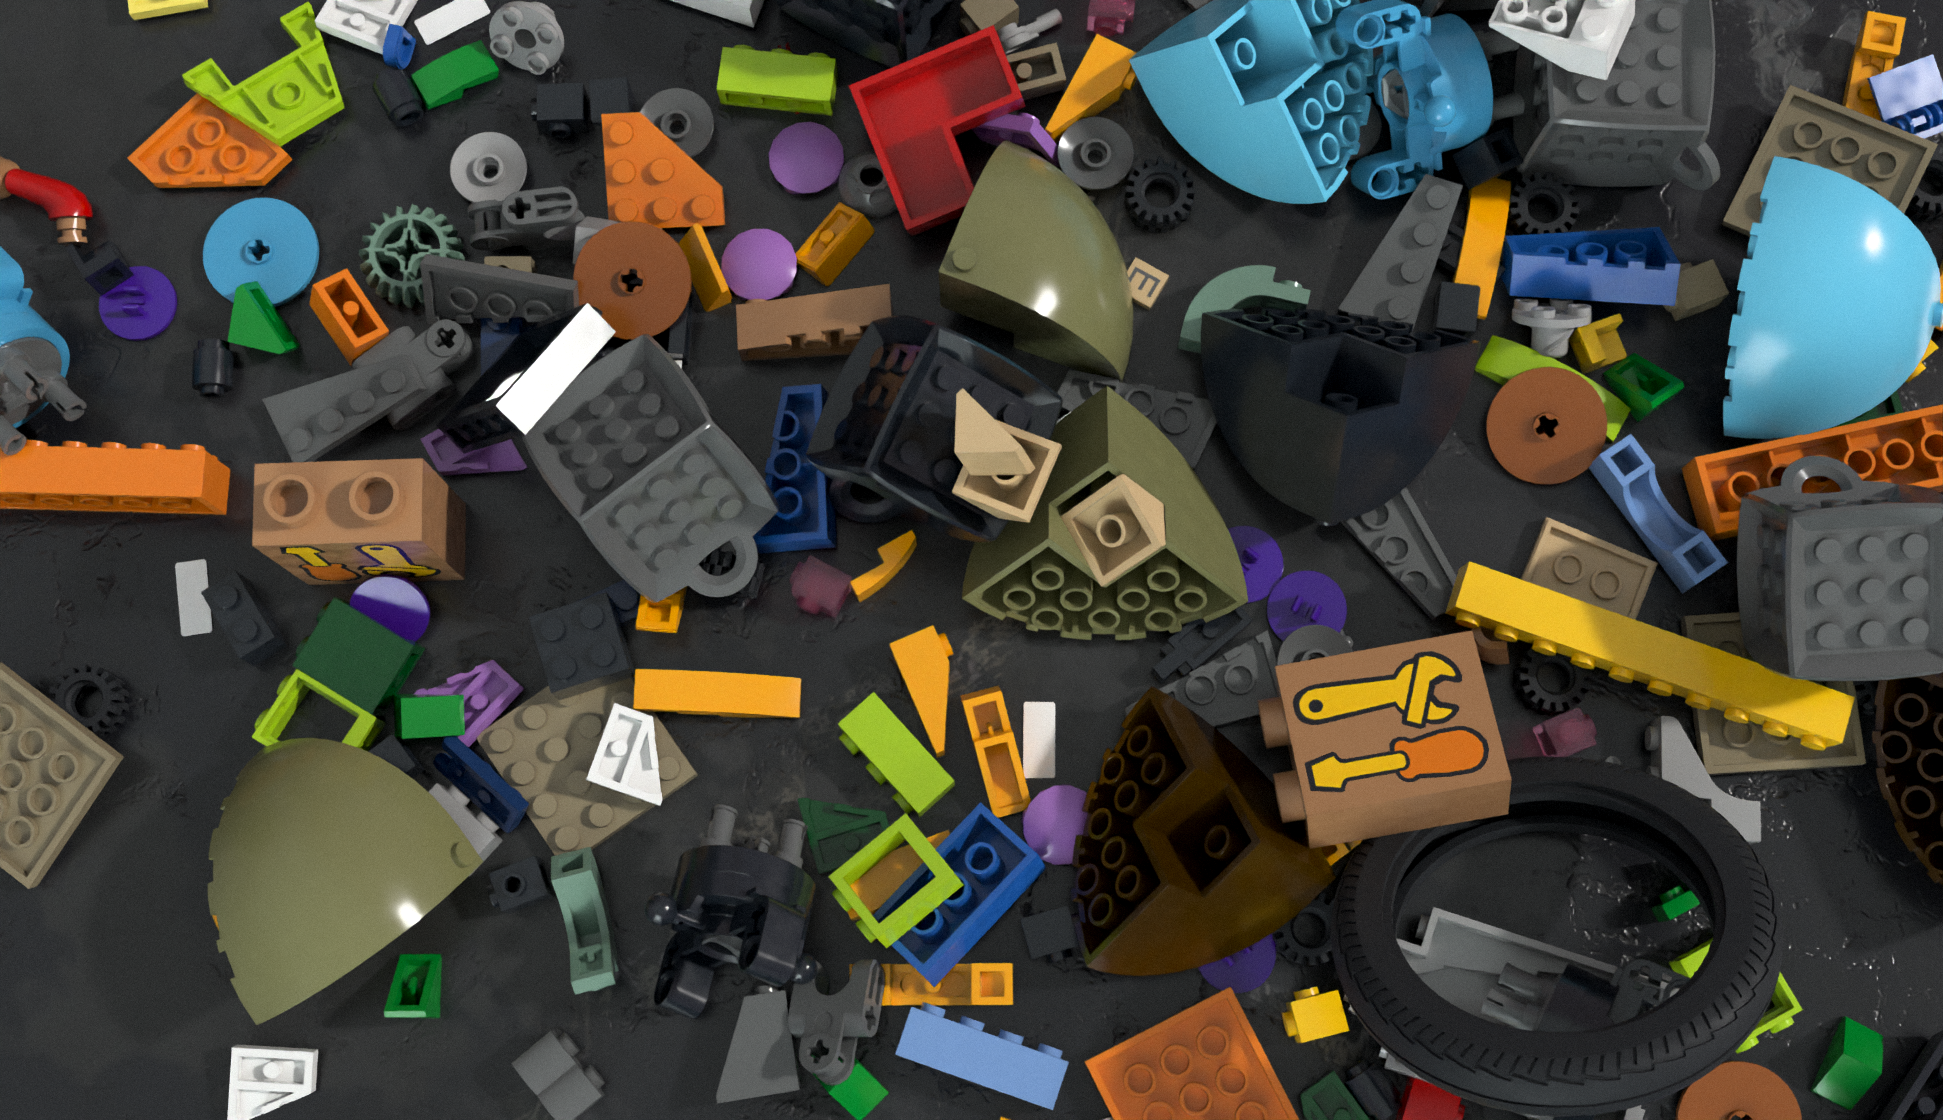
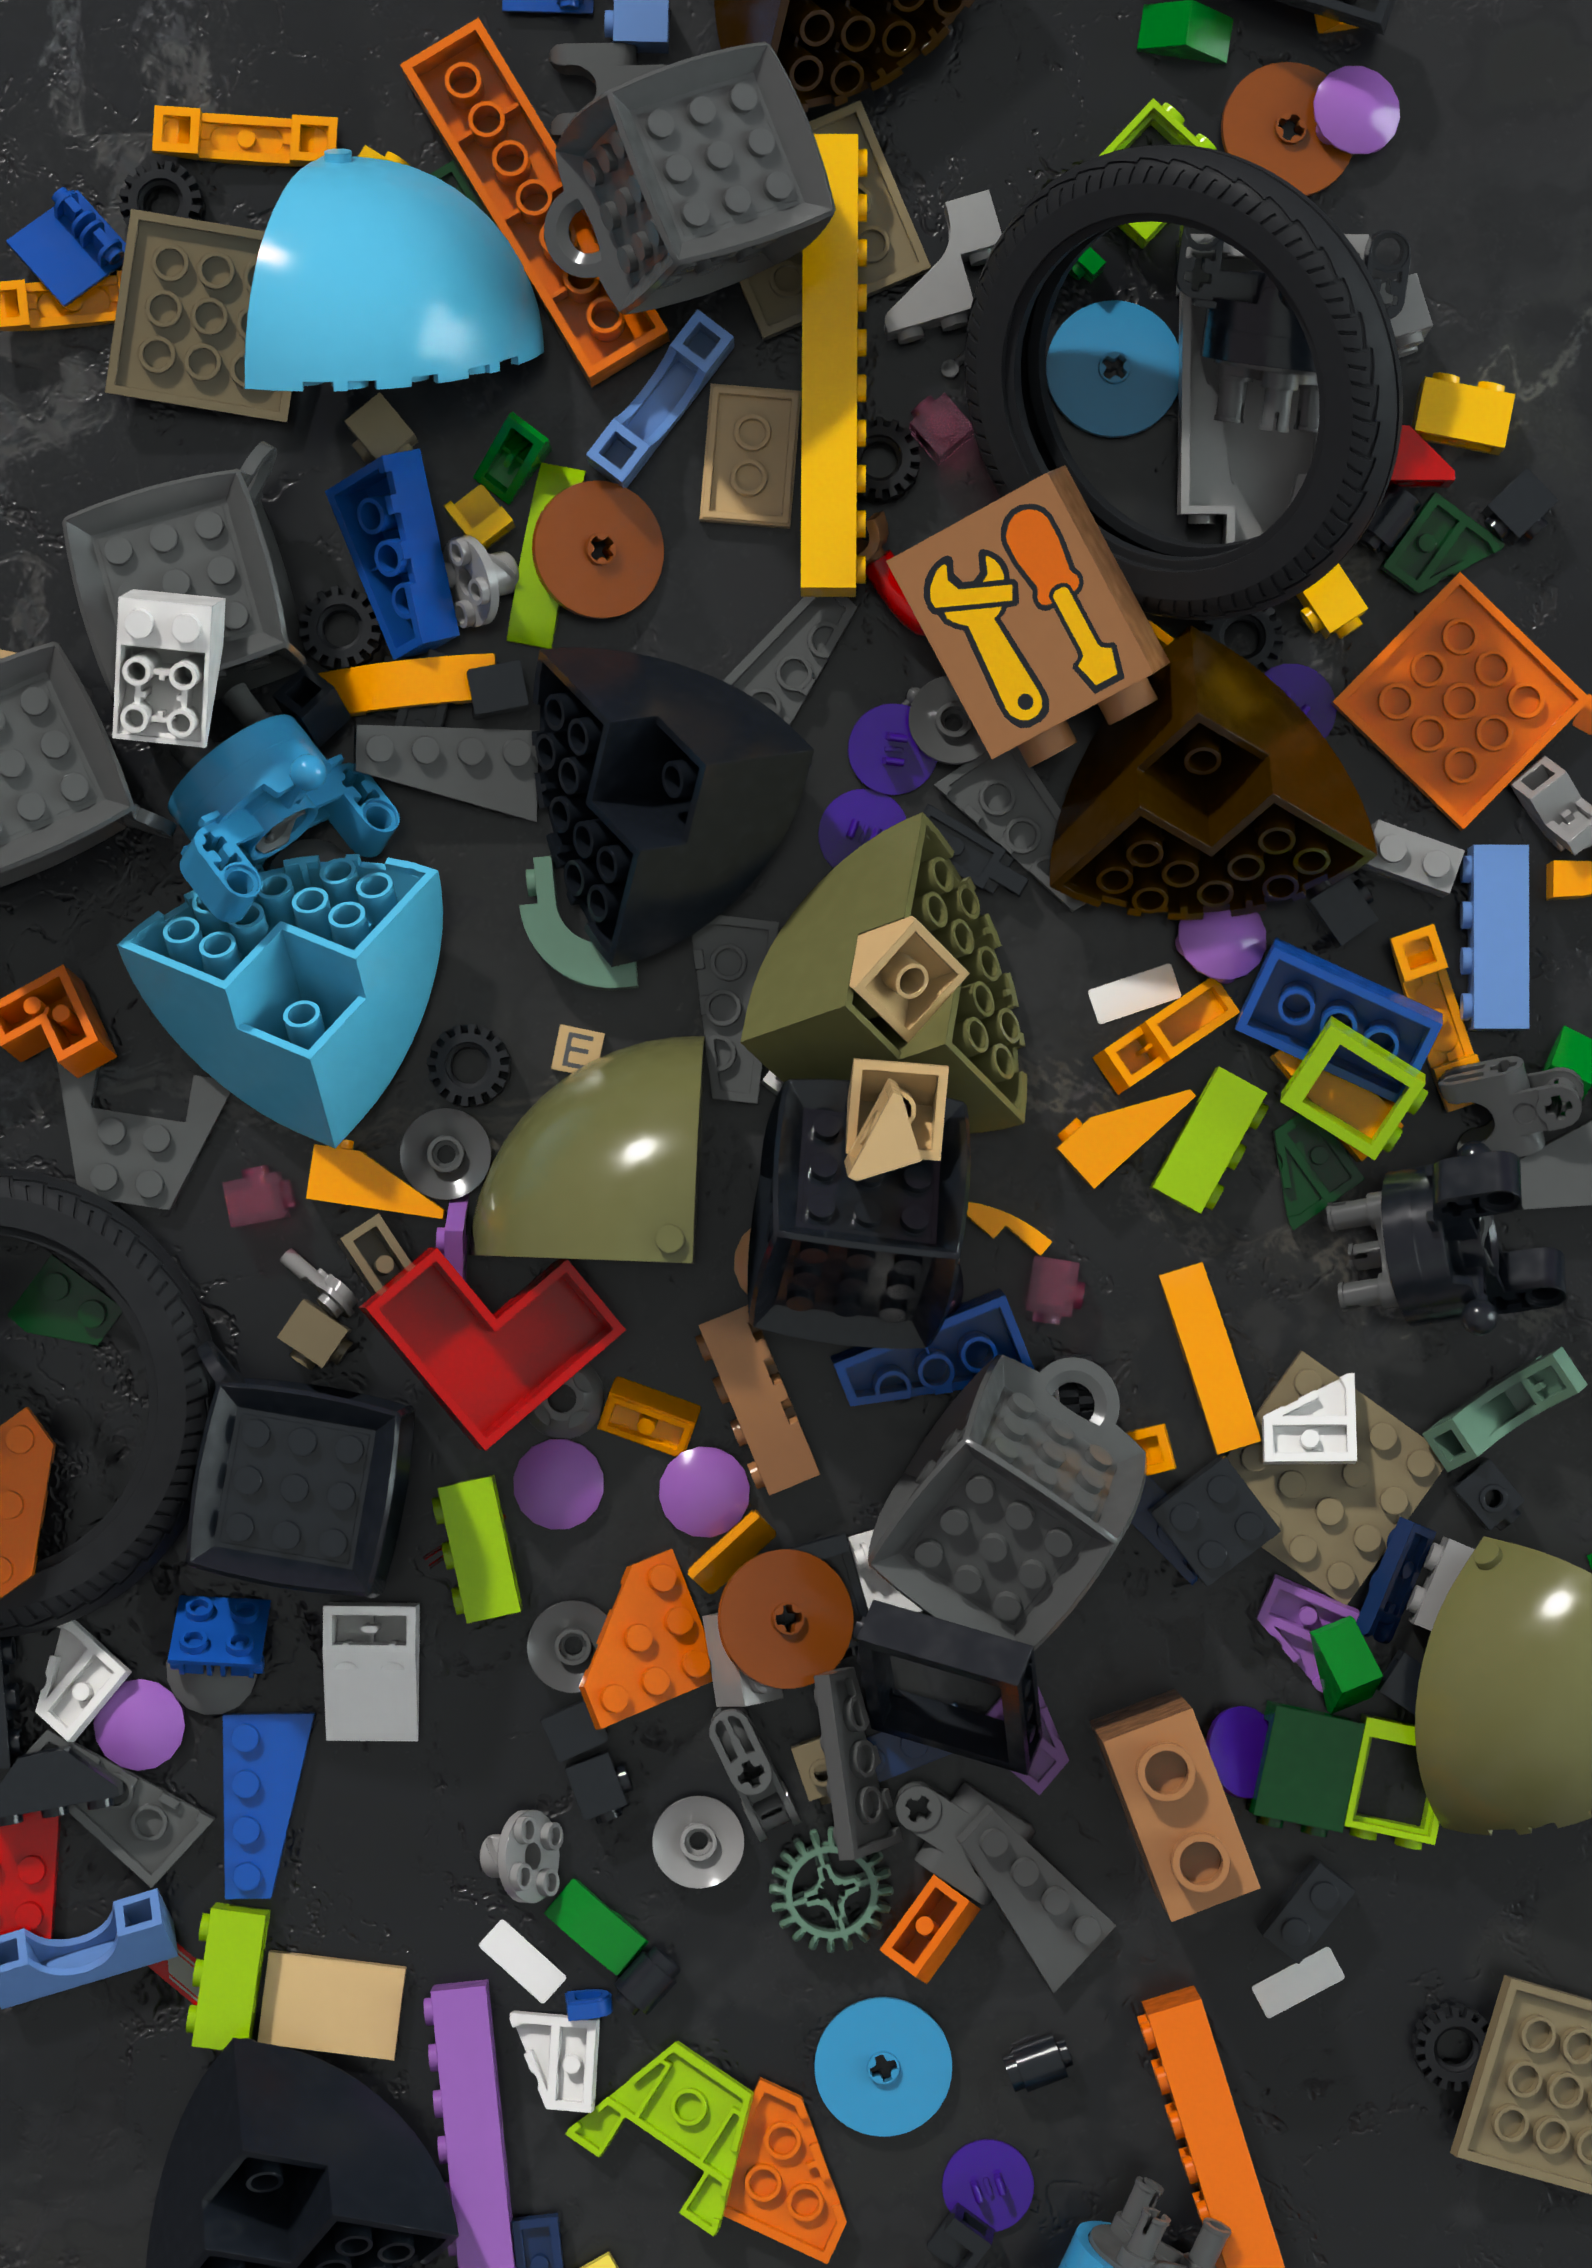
camera: 110 degrees left, 10 degrees up
green slope [227,281,300,354] -> none
none -> dark azure piece [1046,300,1179,438]
none -> light grey brick [1360,820,1465,898]

